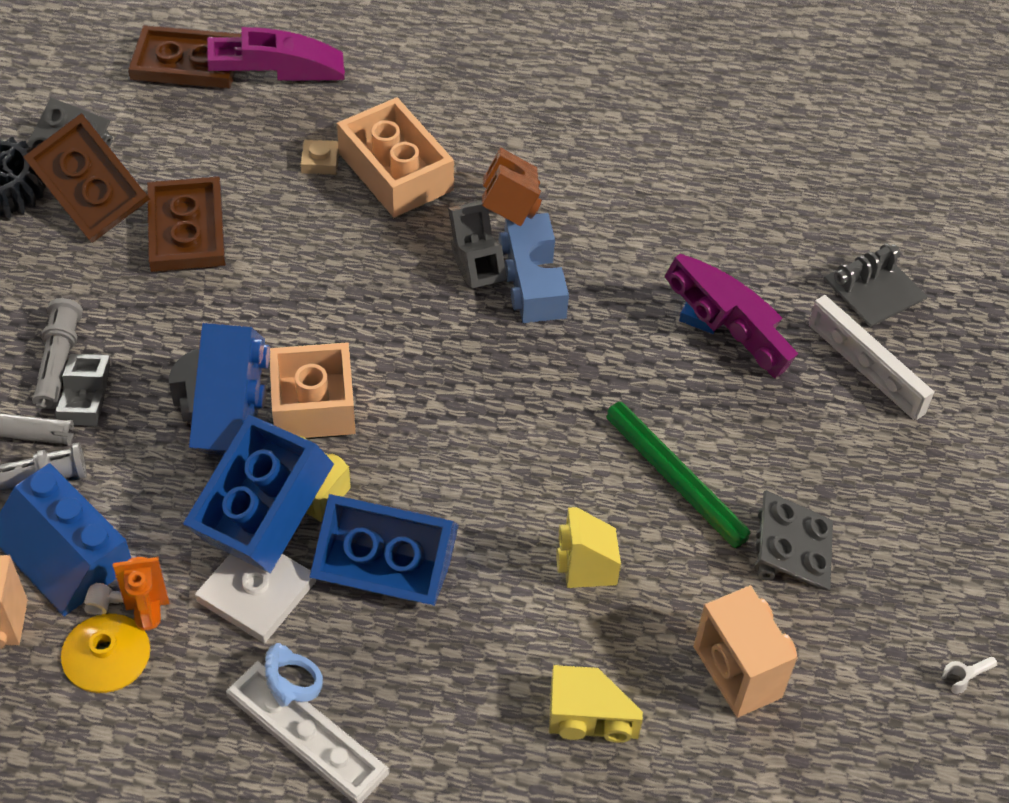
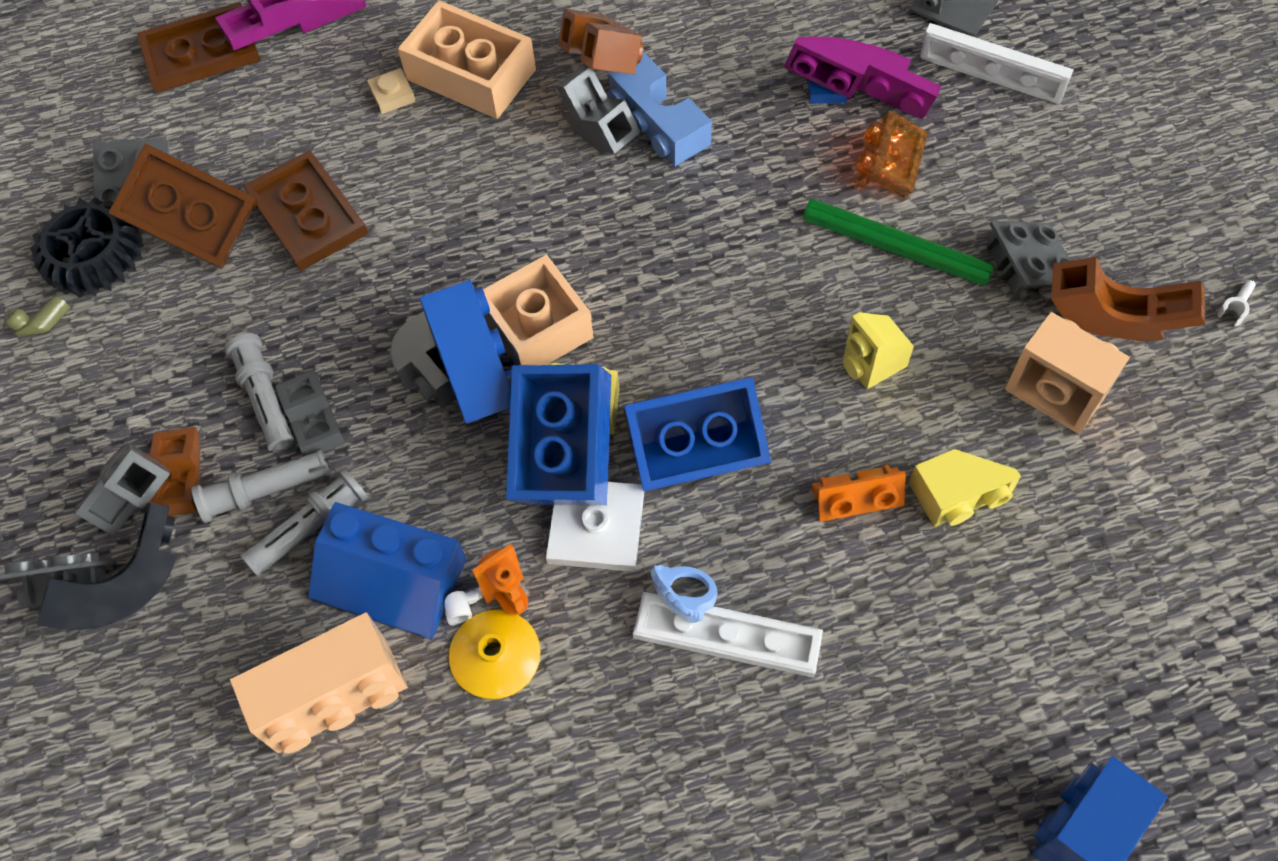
camera: 20 degrees left, 10 degrees up
none -> orange hinge [811,464,906,522]
none -> clear orange bracket [854,111,928,198]
none -> dark orange arch [1051,256,1205,341]

